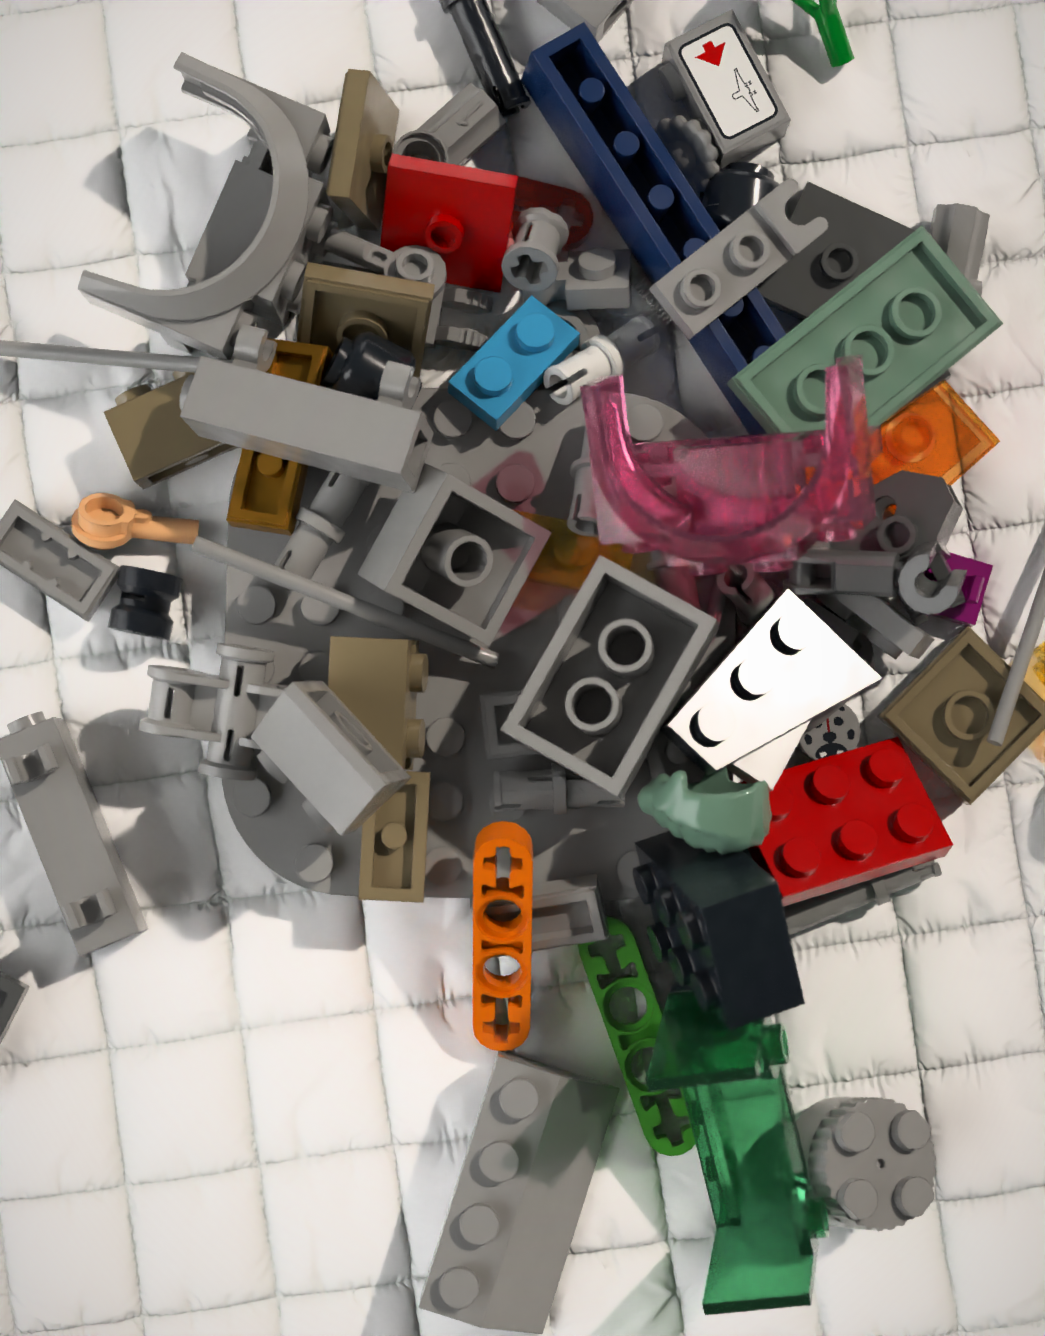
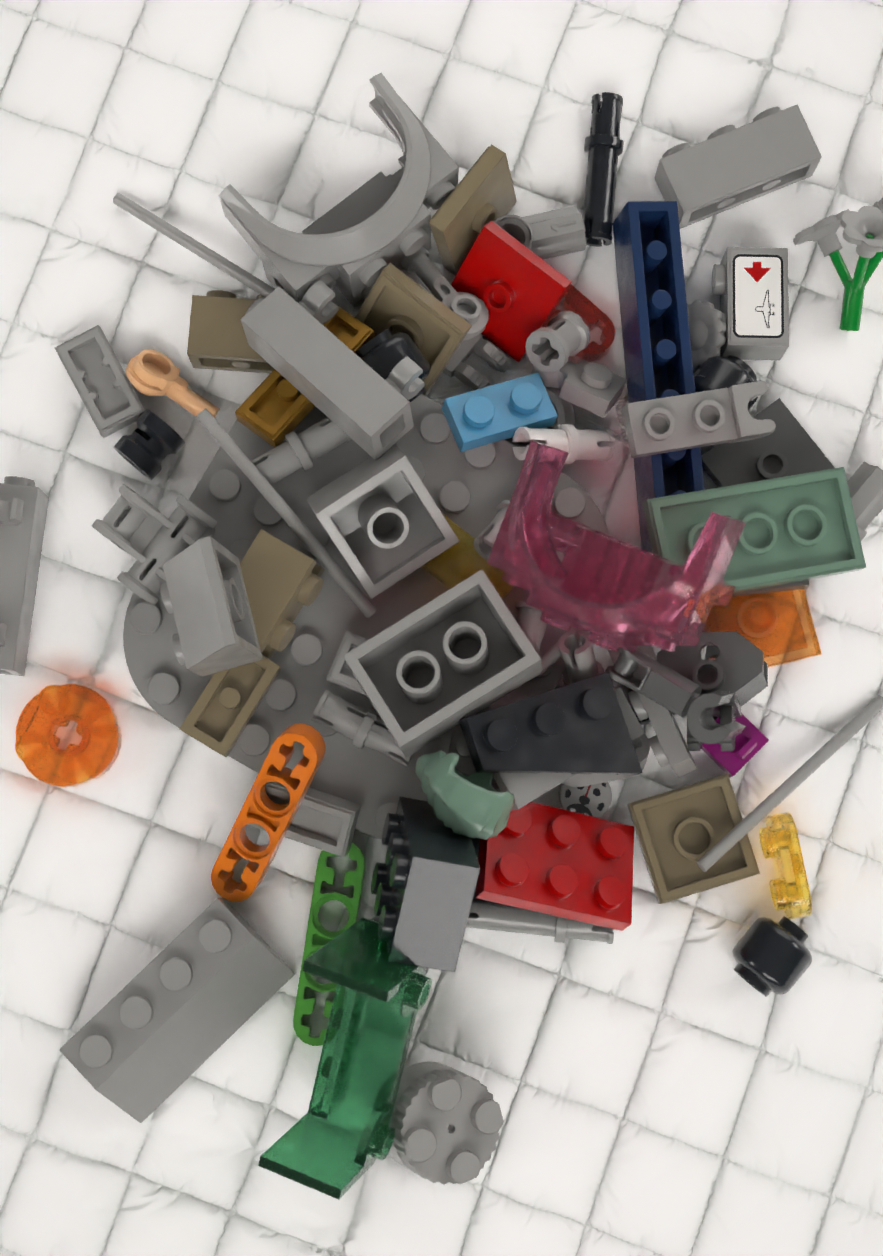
camera: 30 degrees right, 5 degrees down
none -> clear orange plate [15,684,122,788]

